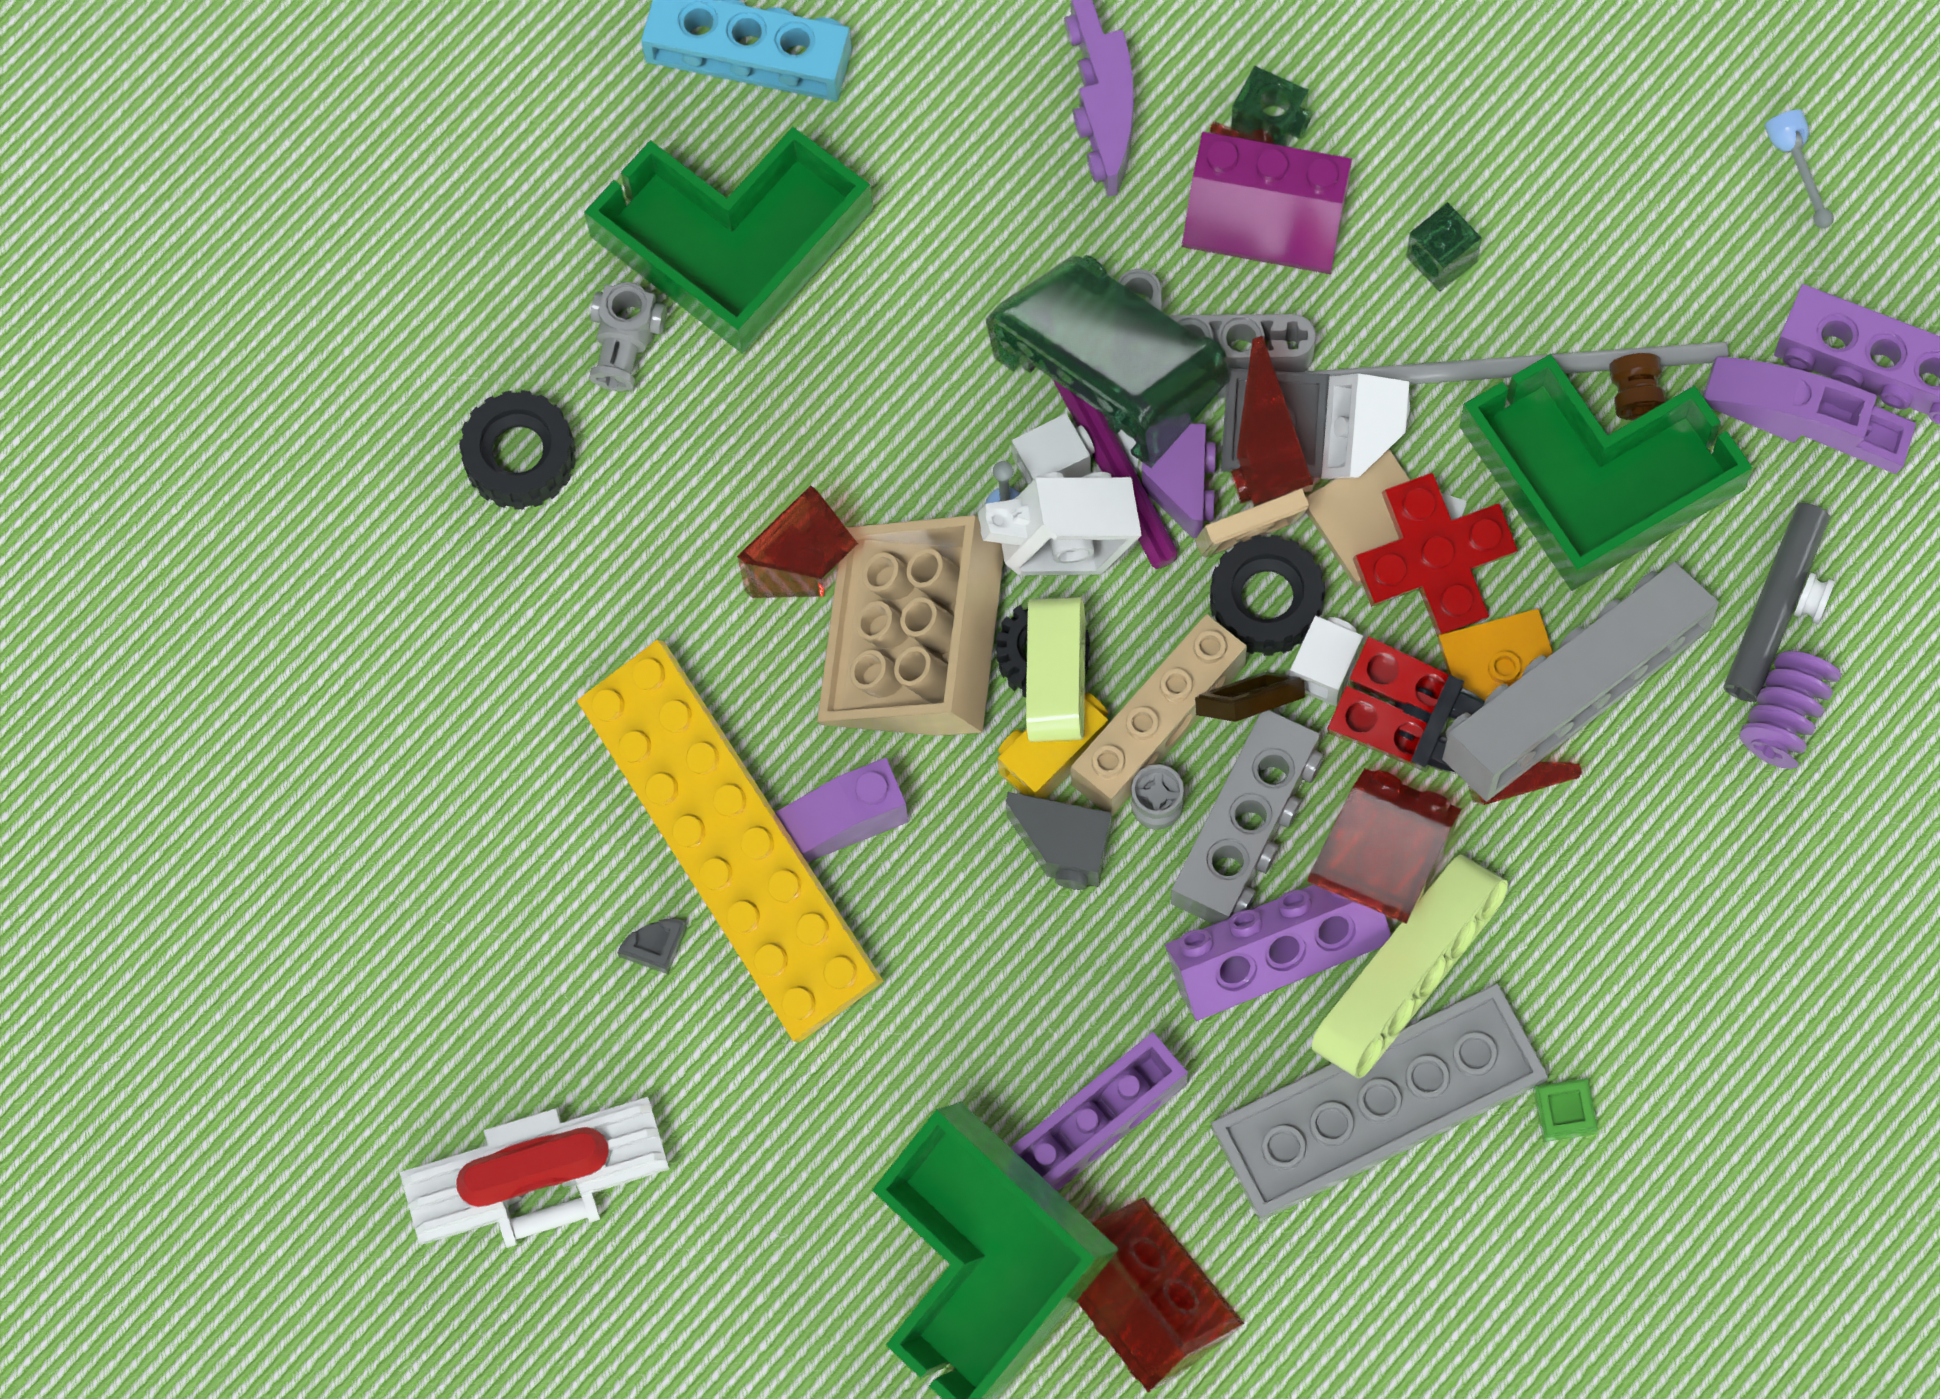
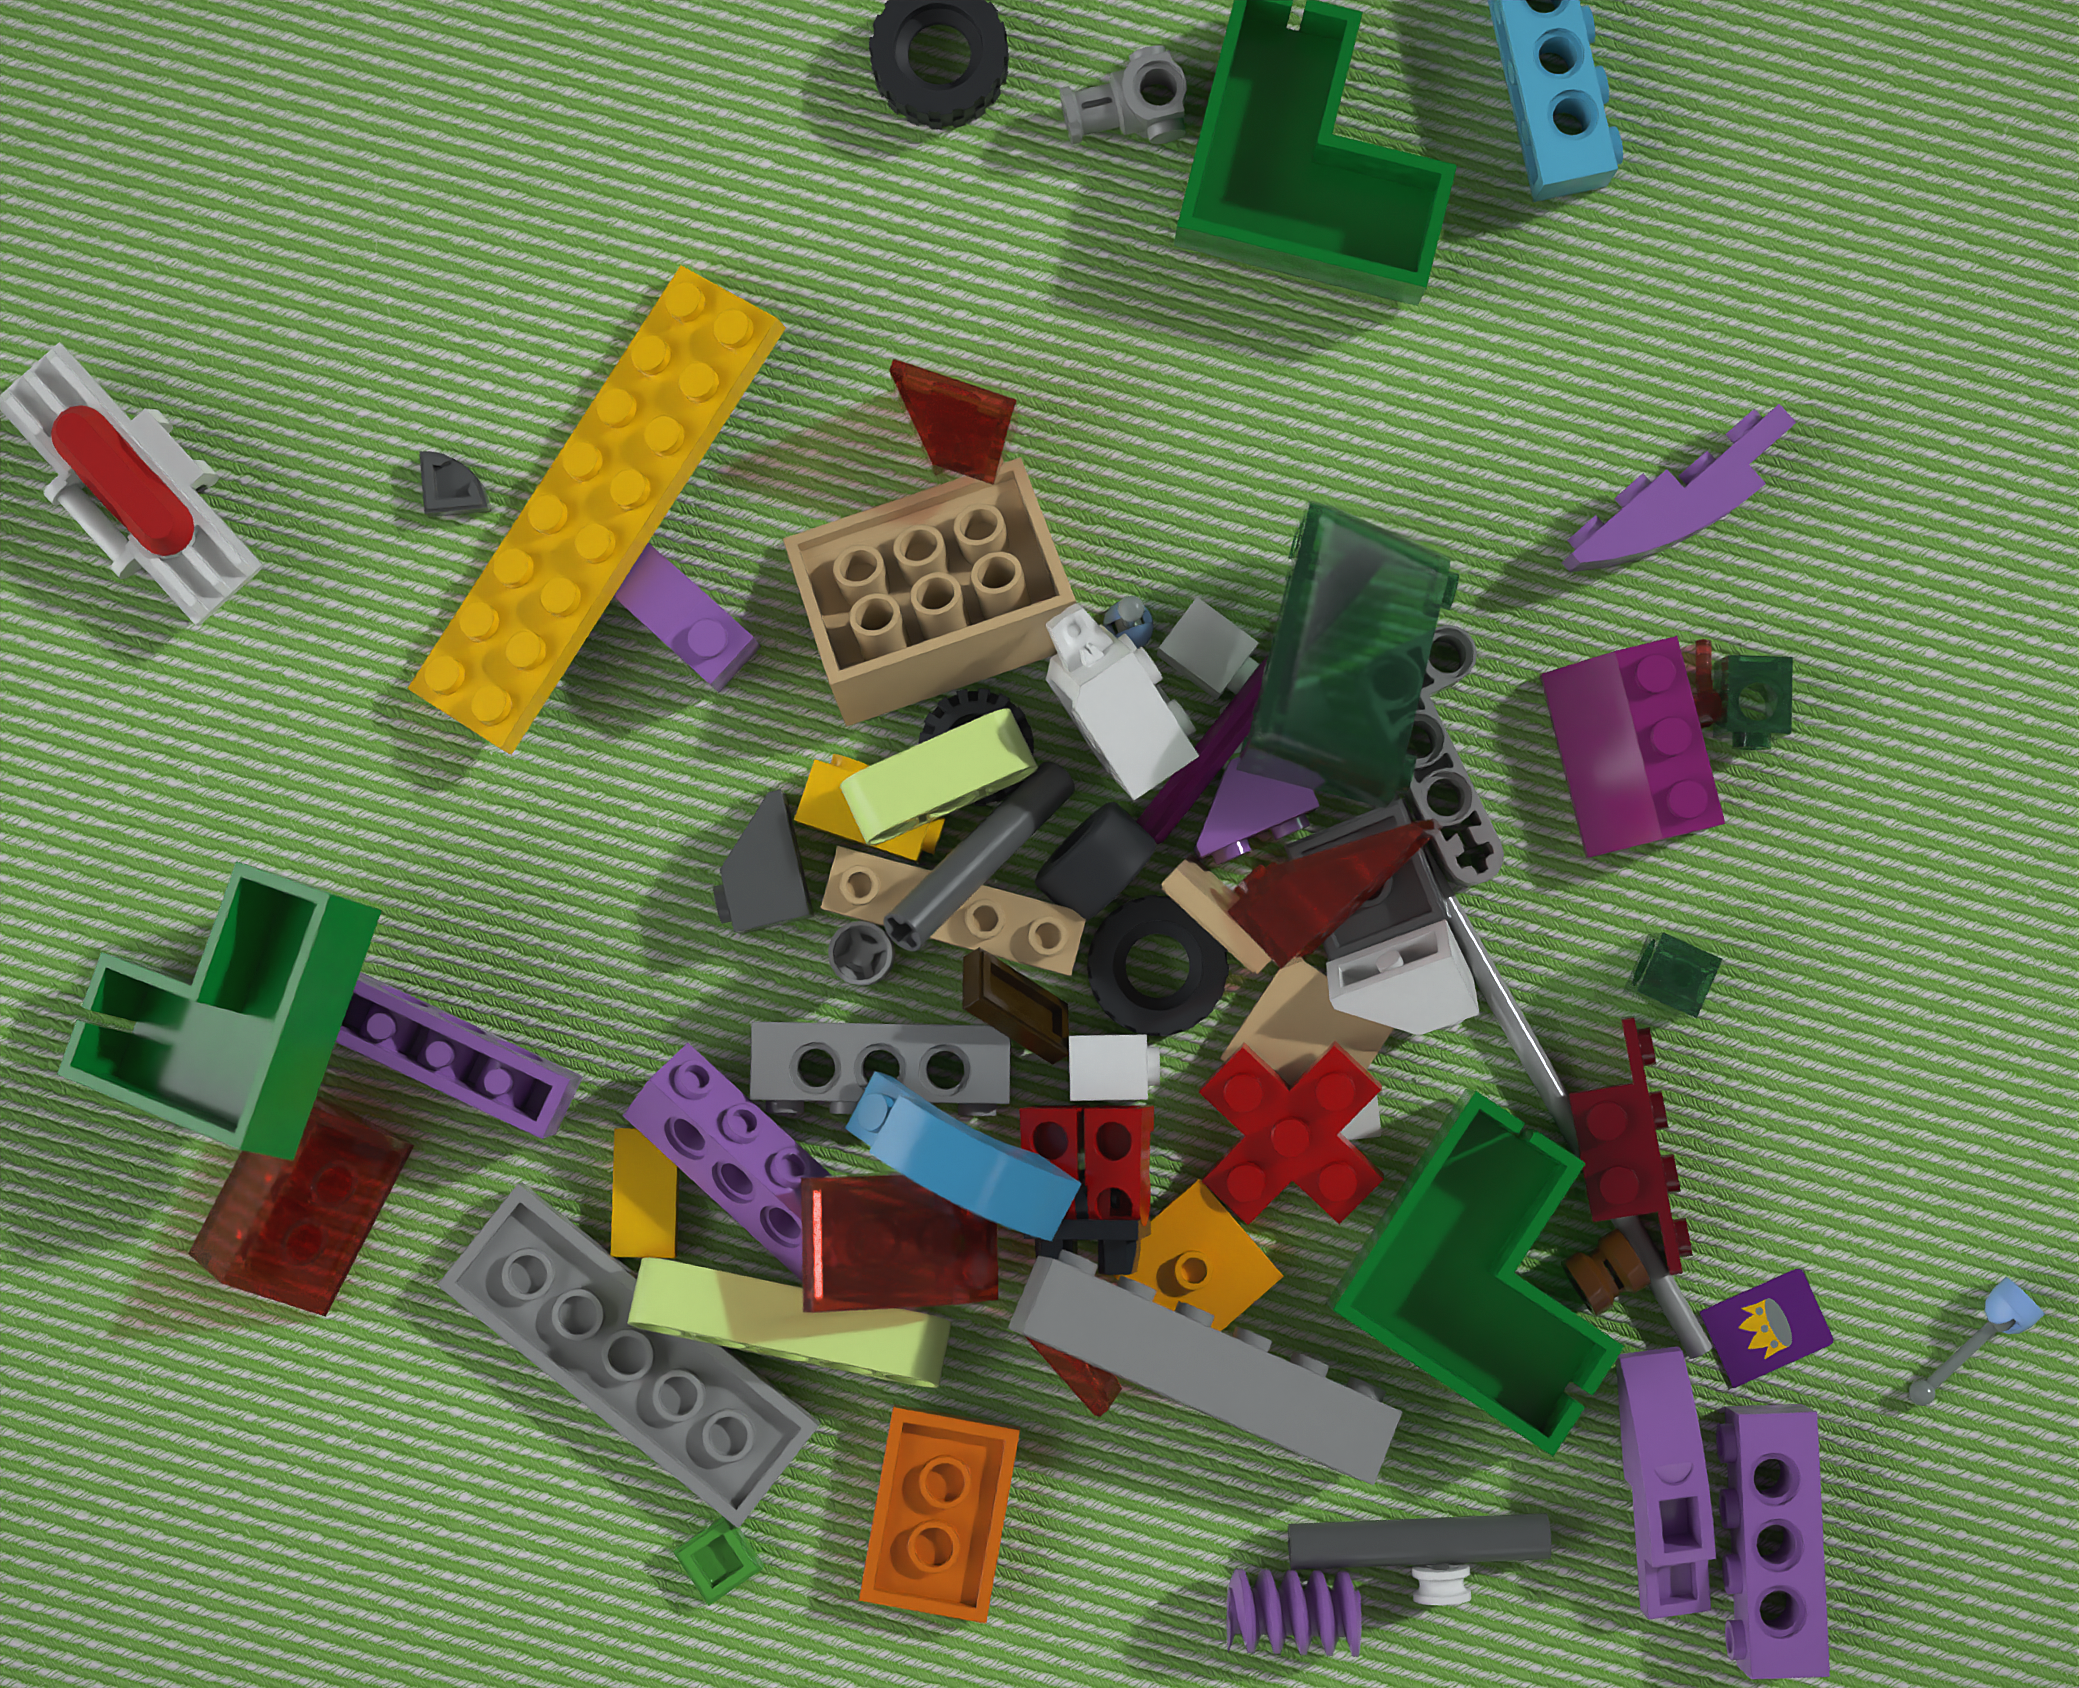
camera: 65 degrees right, 15 degrees up
none -> yellow tile [610,1127,680,1258]
none -> dark azure arch [845,1071,1082,1241]
none -> orange plate [859,1404,1020,1624]
none -> dark grey piece [884,761,1075,951]
none -> black tyre [1035,802,1156,922]
none -> dark red bracket [1569,1016,1693,1275]
none -> dark purple sticker [1699,1268,1834,1388]

